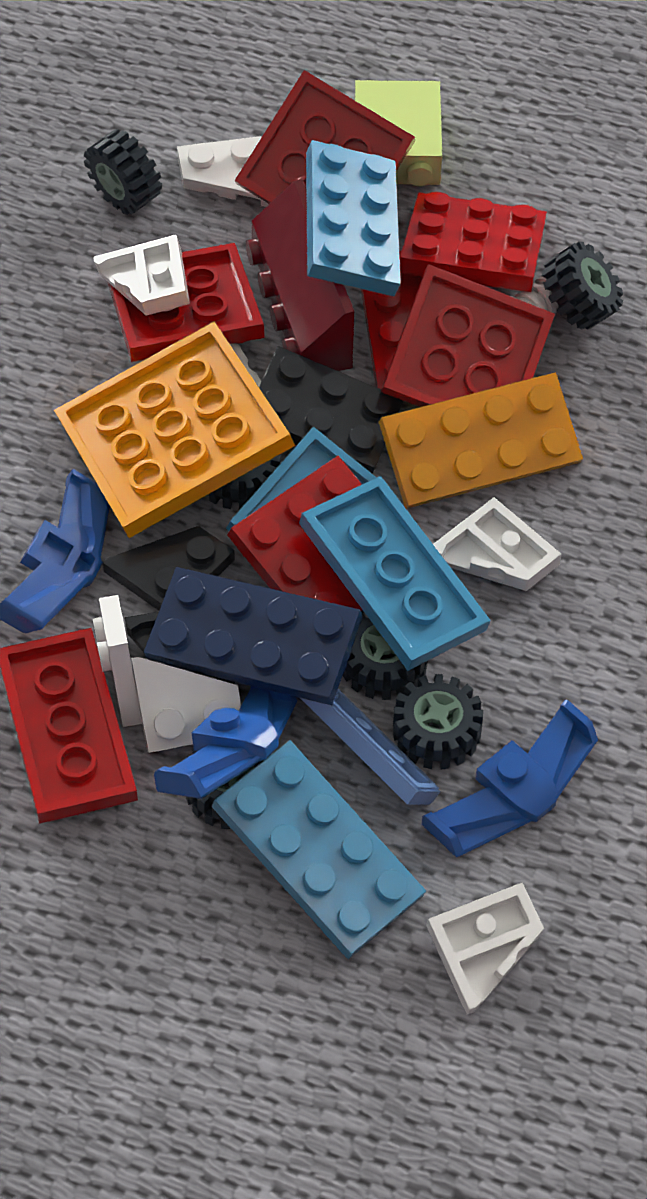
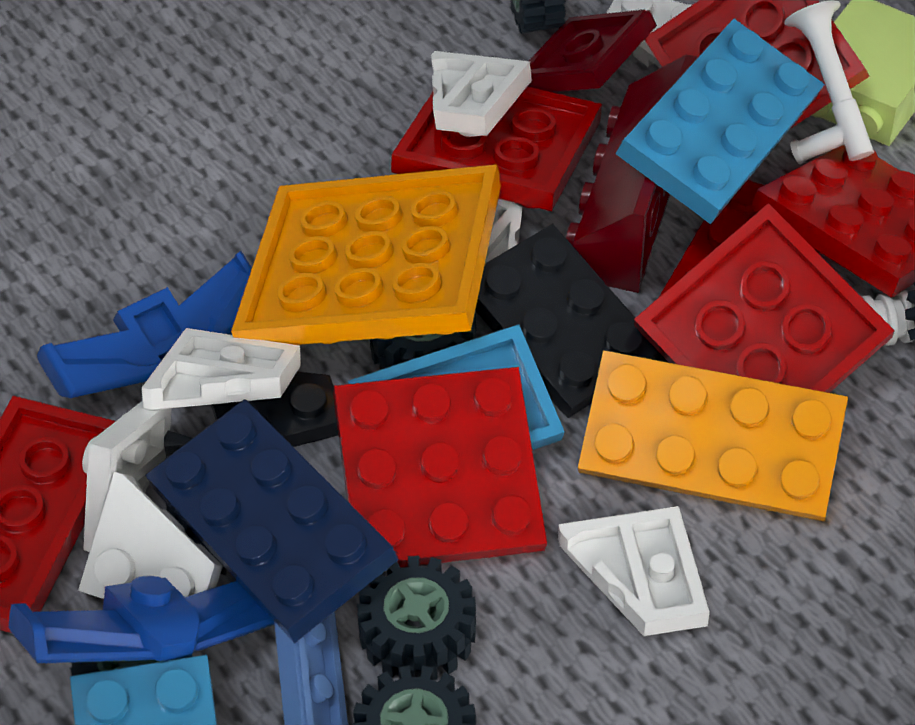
camera: 35 degrees right, 5 degrees down
dark azure plate [299,476,491,671] -> none
none -> white wing [142,328,301,410]
none -> dark red tile [527,9,657,92]
none -> white piece [784,0,874,165]

